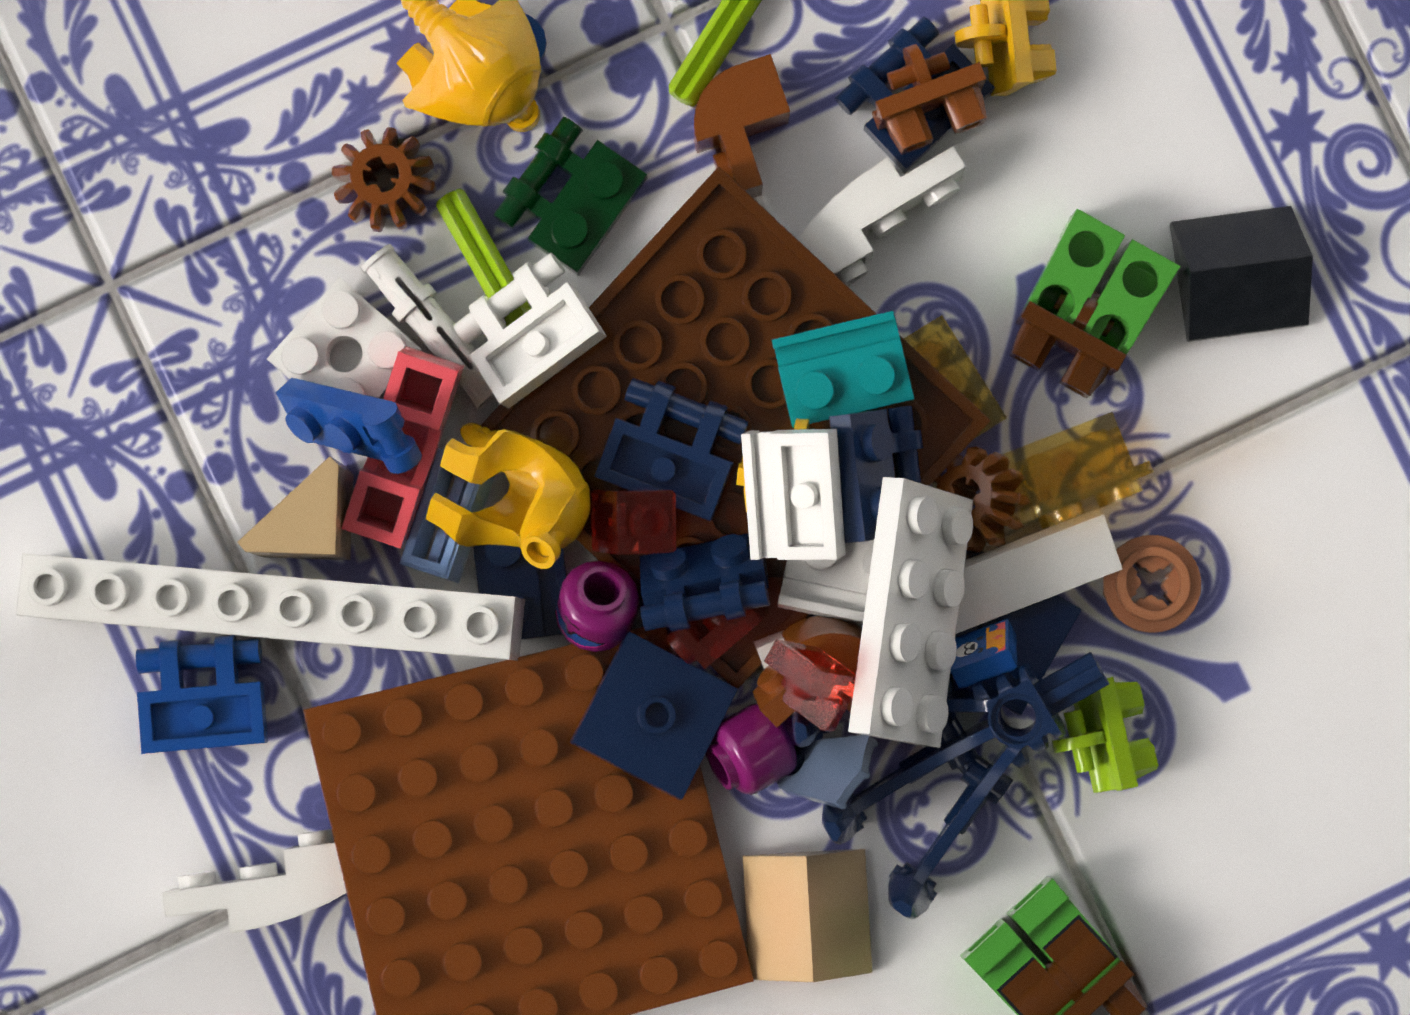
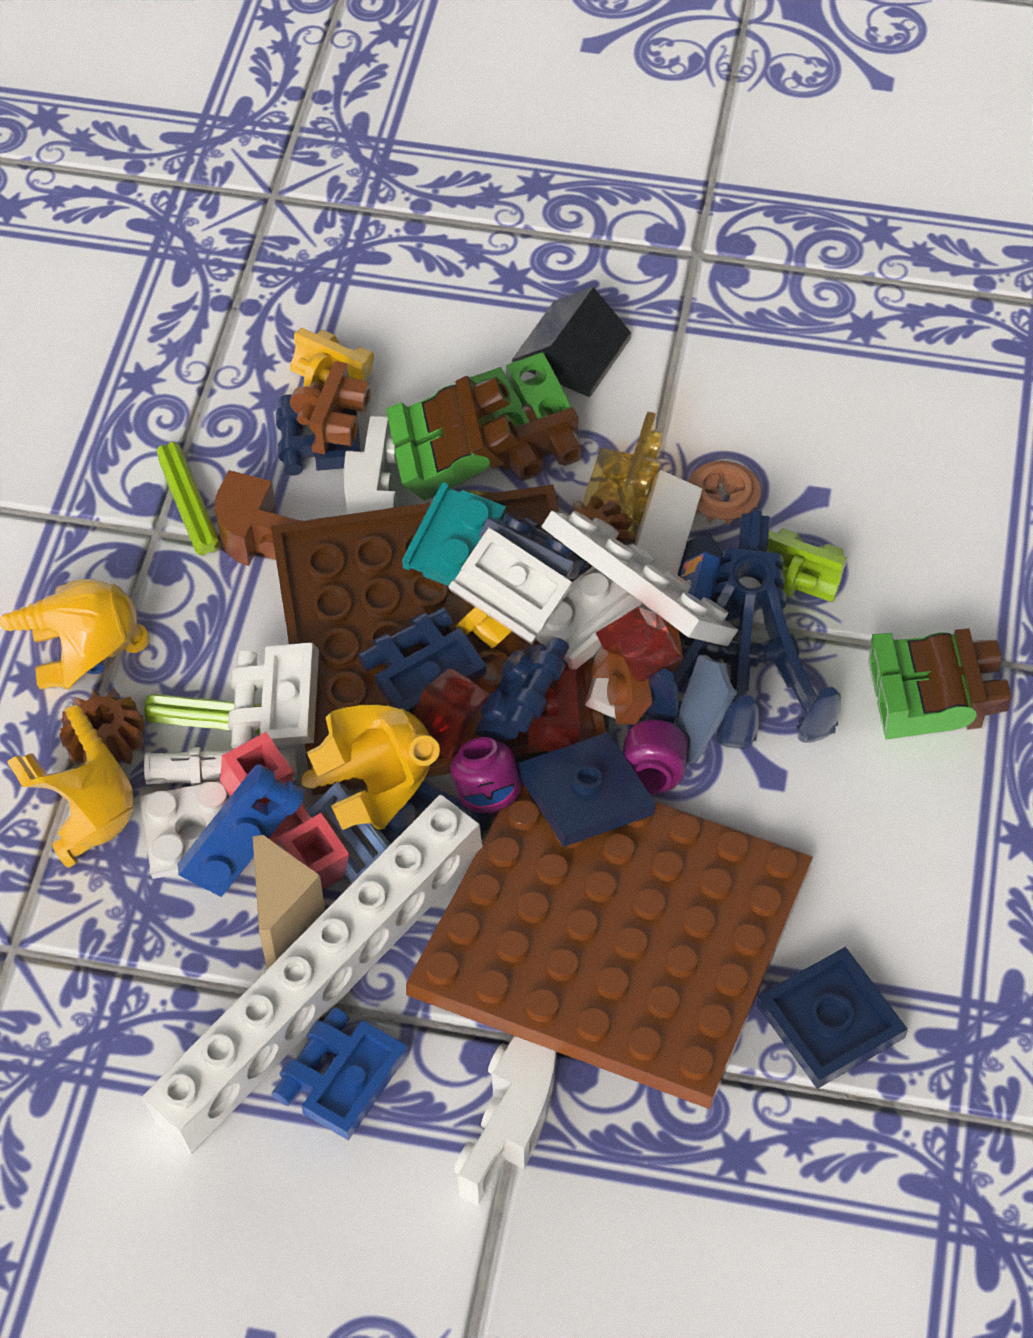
camera: 50 degrees left, 30 degrees down
dark green plate [493,116,647,276] -> none
tan slope [742,849,872,982] -> none
none -> yellow piece [7,705,134,868]
none -> hips [386,376,521,501]

